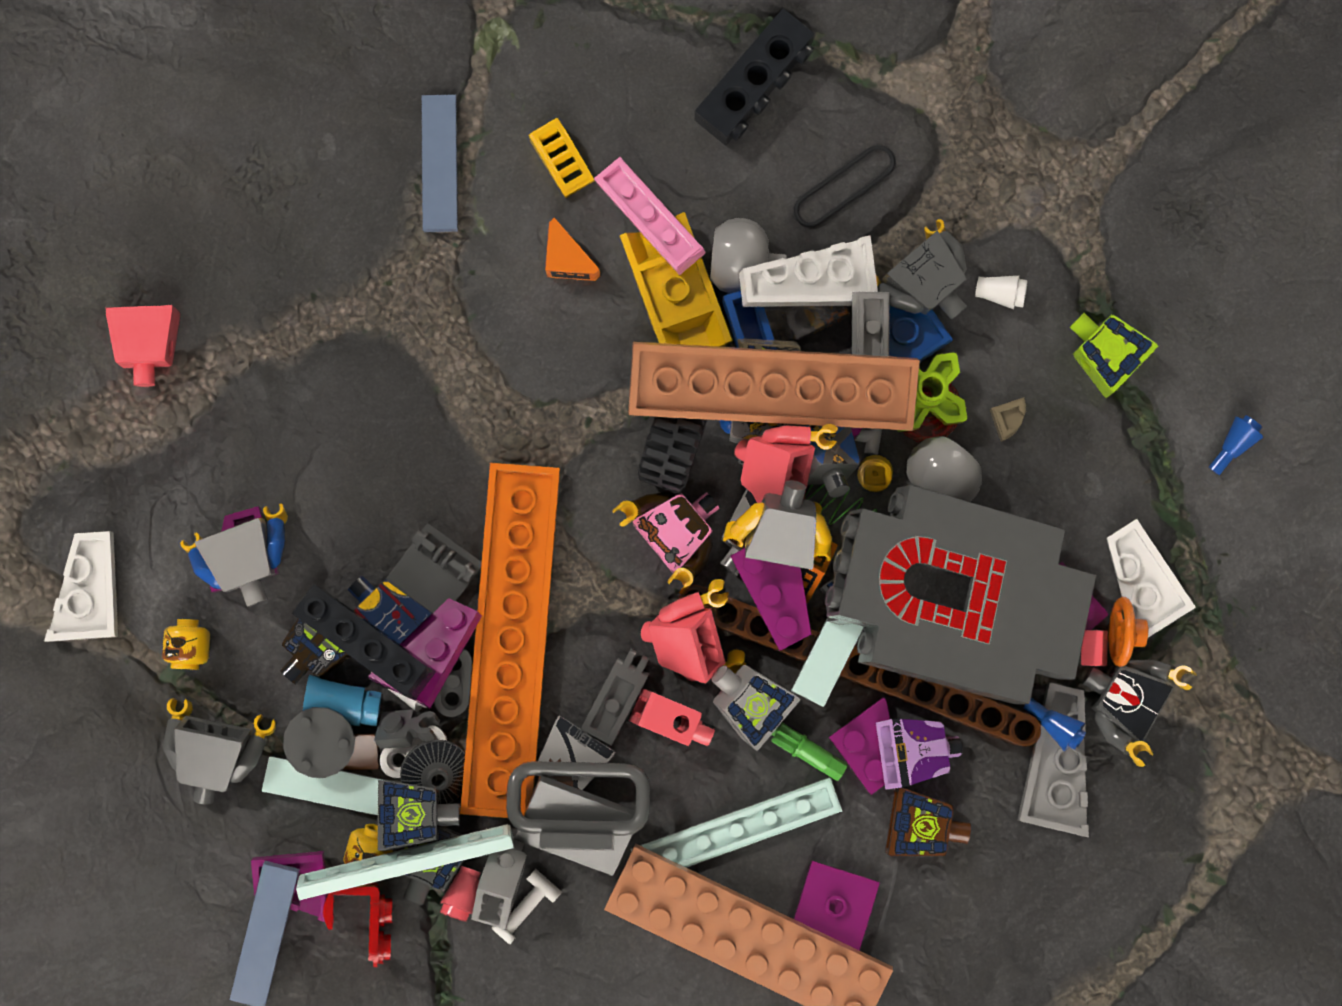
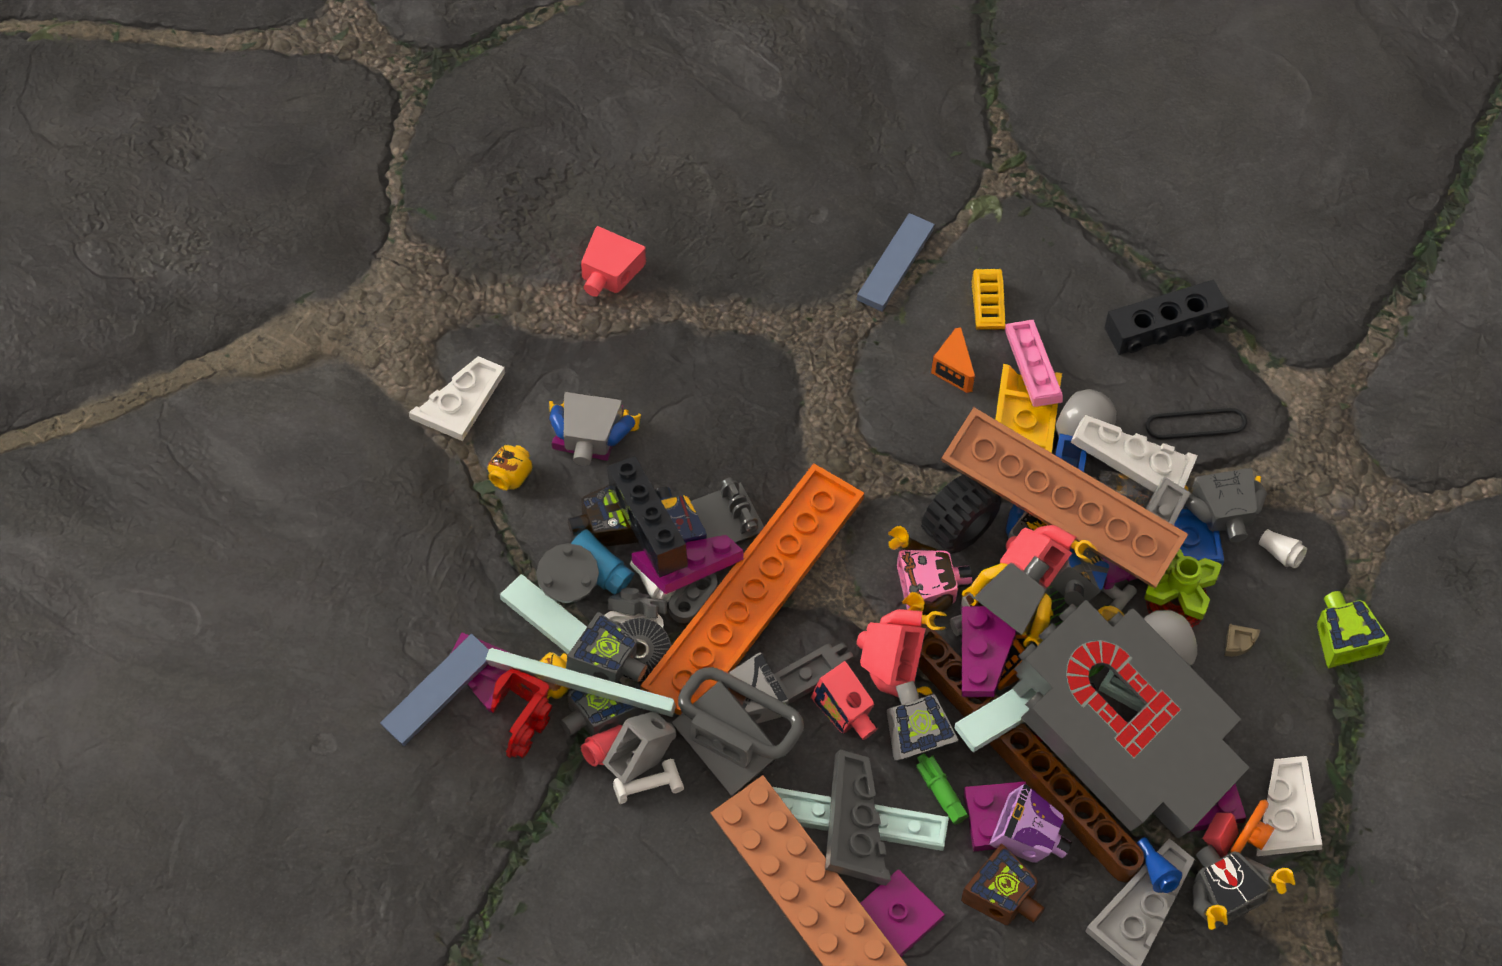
camera: 30 degrees right, 25 degrees down
torso [162,698,276,805] -> none
slope [343,734,379,770] -> none
blue cone [1209,415,1264,476] -> none
none -> dark grey wing [825,749,891,886]

